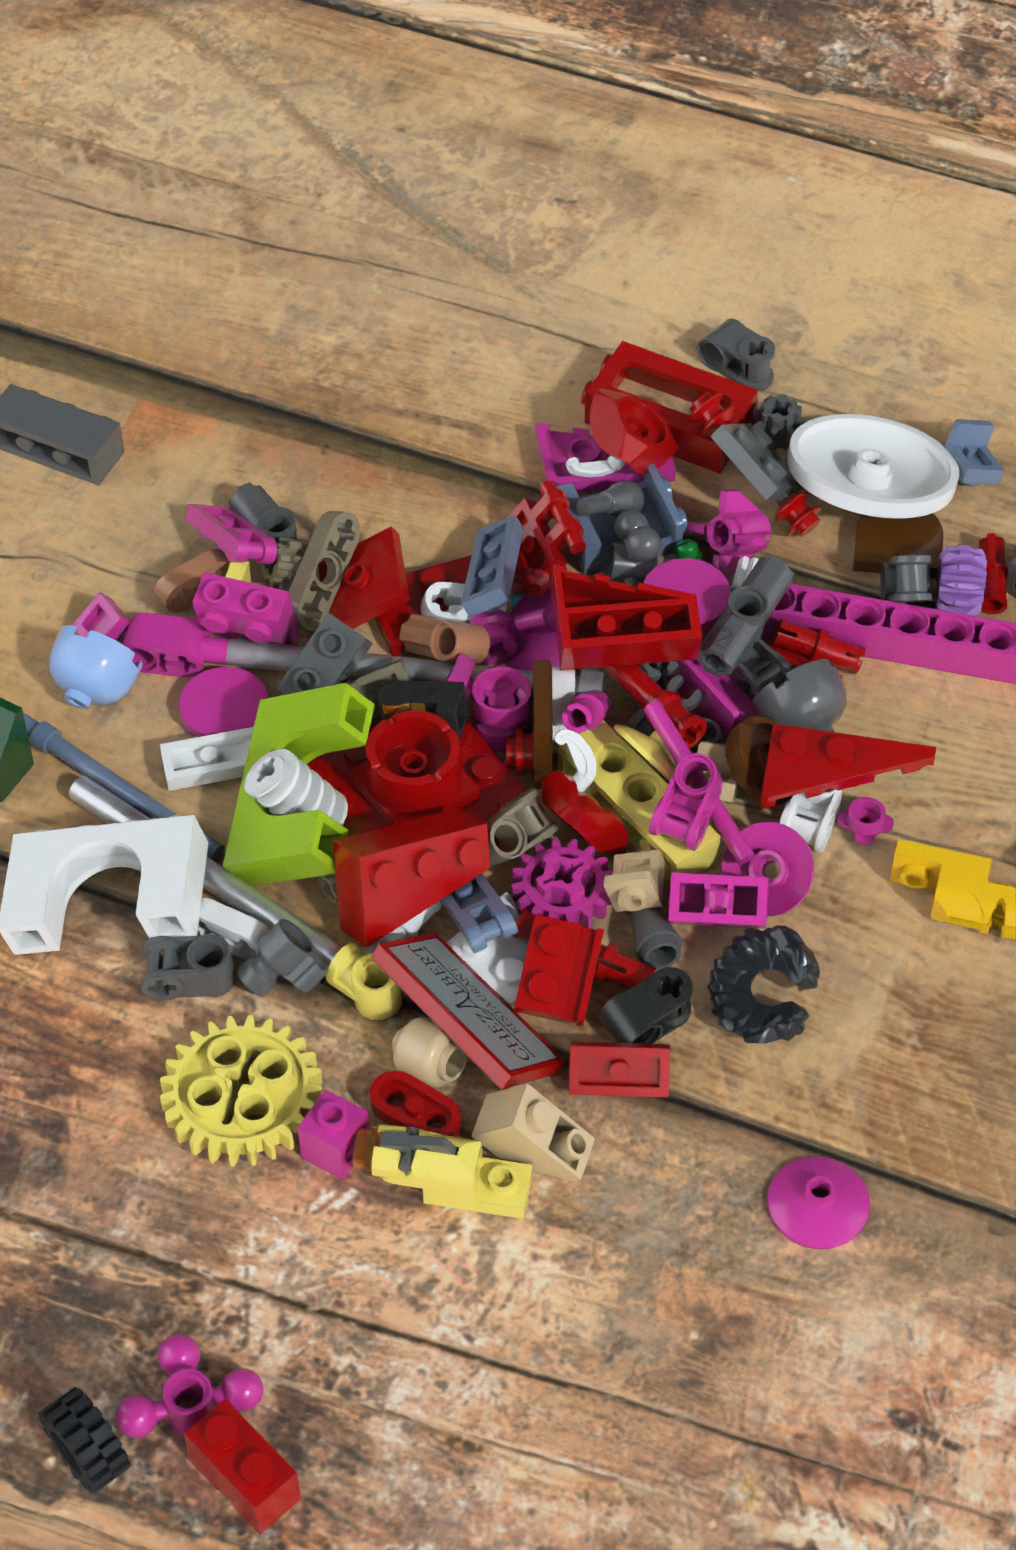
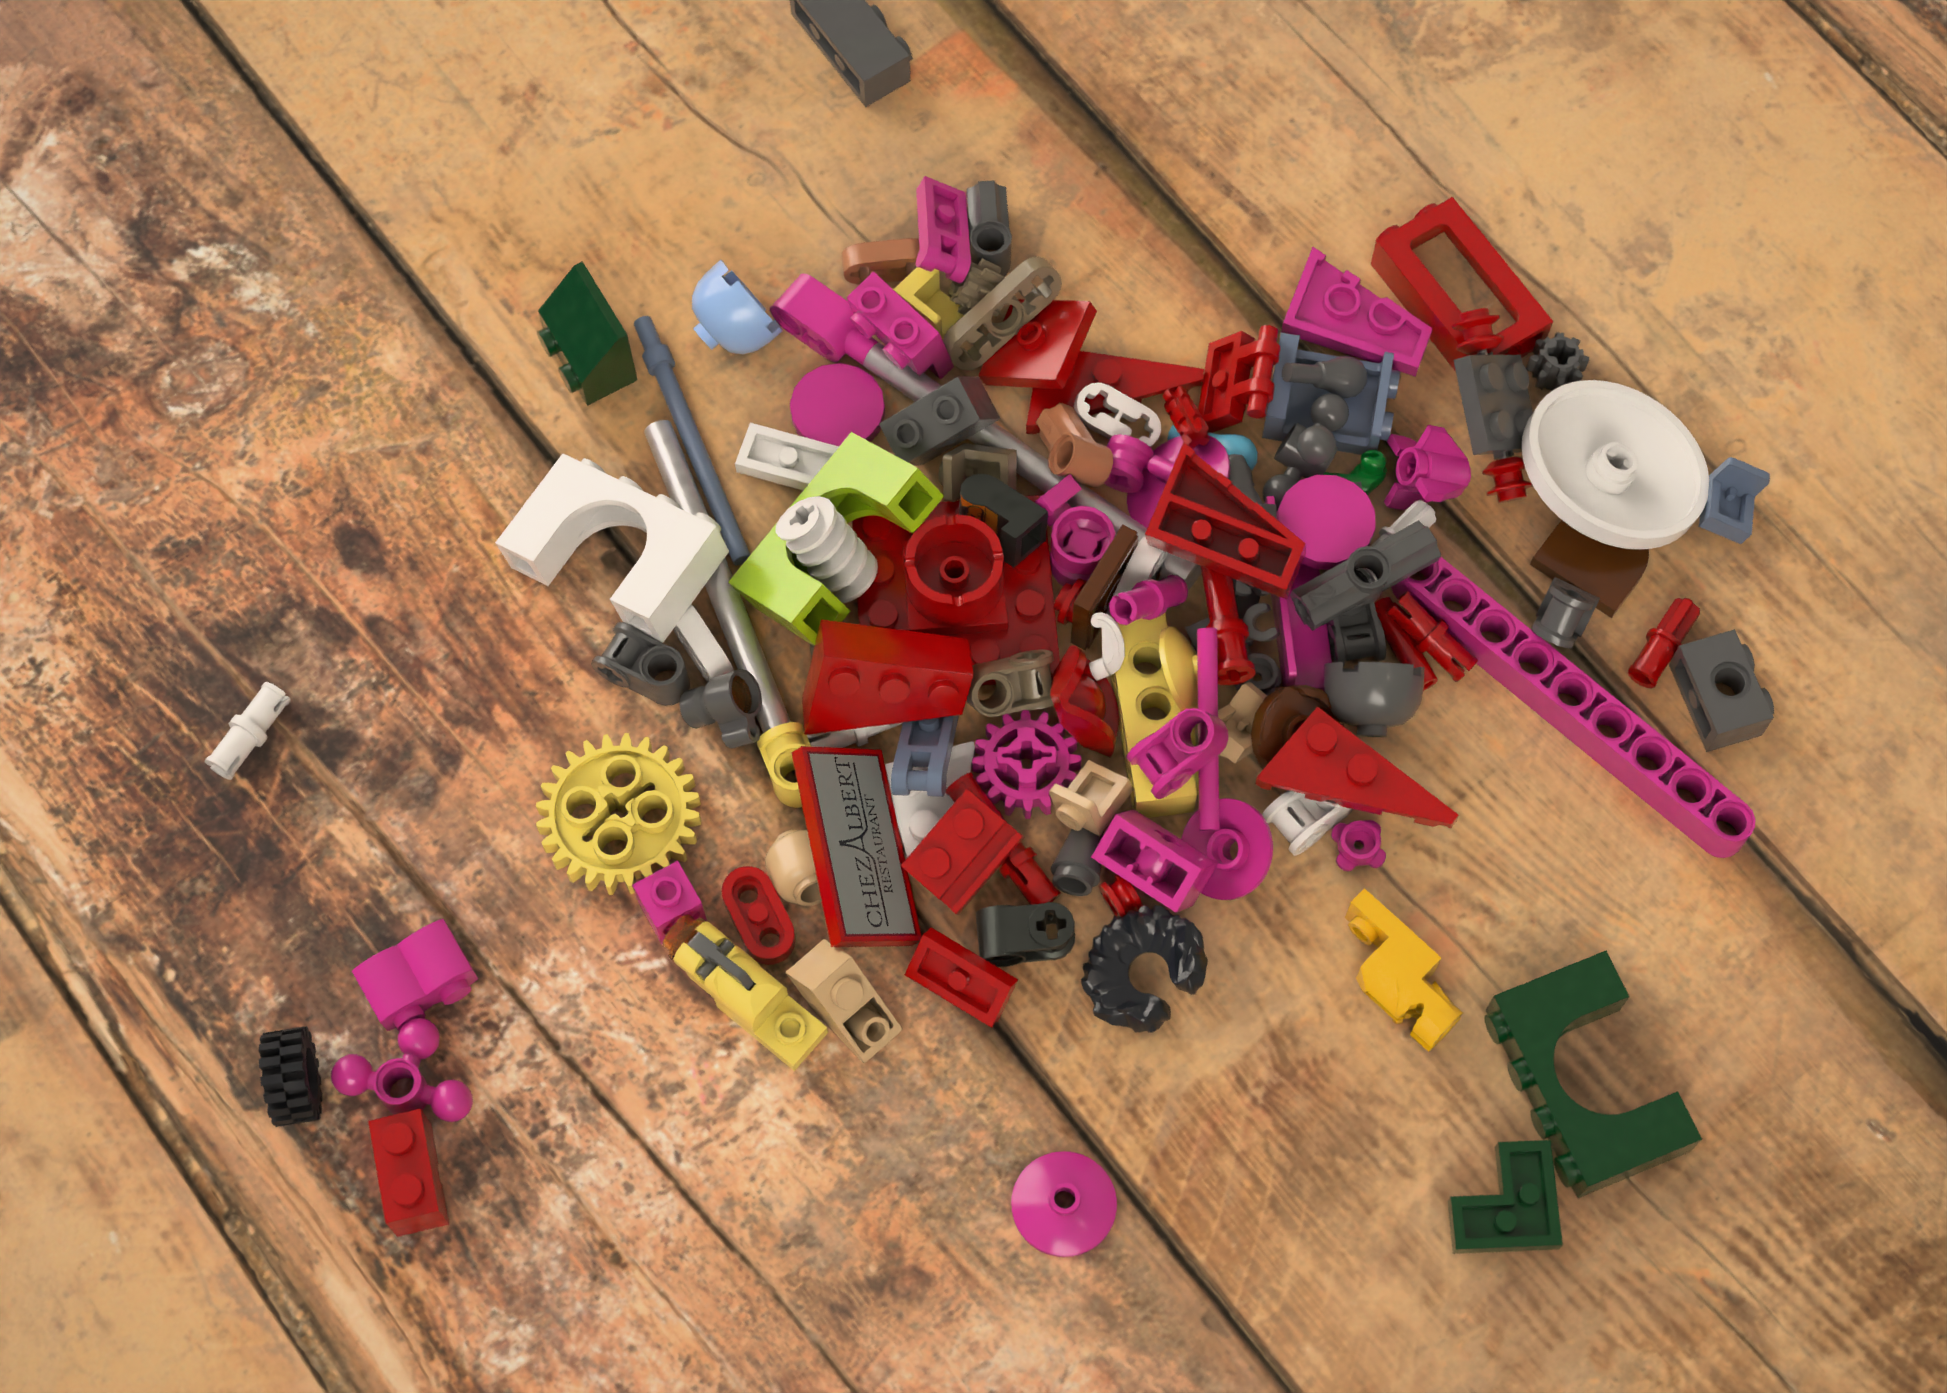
camera: 30 degrees right, 15 degrees up
dark pink plate [73,592,130,641] -> none
sand blue plate [461,515,524,617] -> none
red hat [566,388,680,477] -> none
dark grey piece [697,318,775,391] -> none
medium lavender gear [934,544,987,616] -> none
none -> dark pink brick [352,919,478,1031]
none -> red bush [1099,874,1143,917]

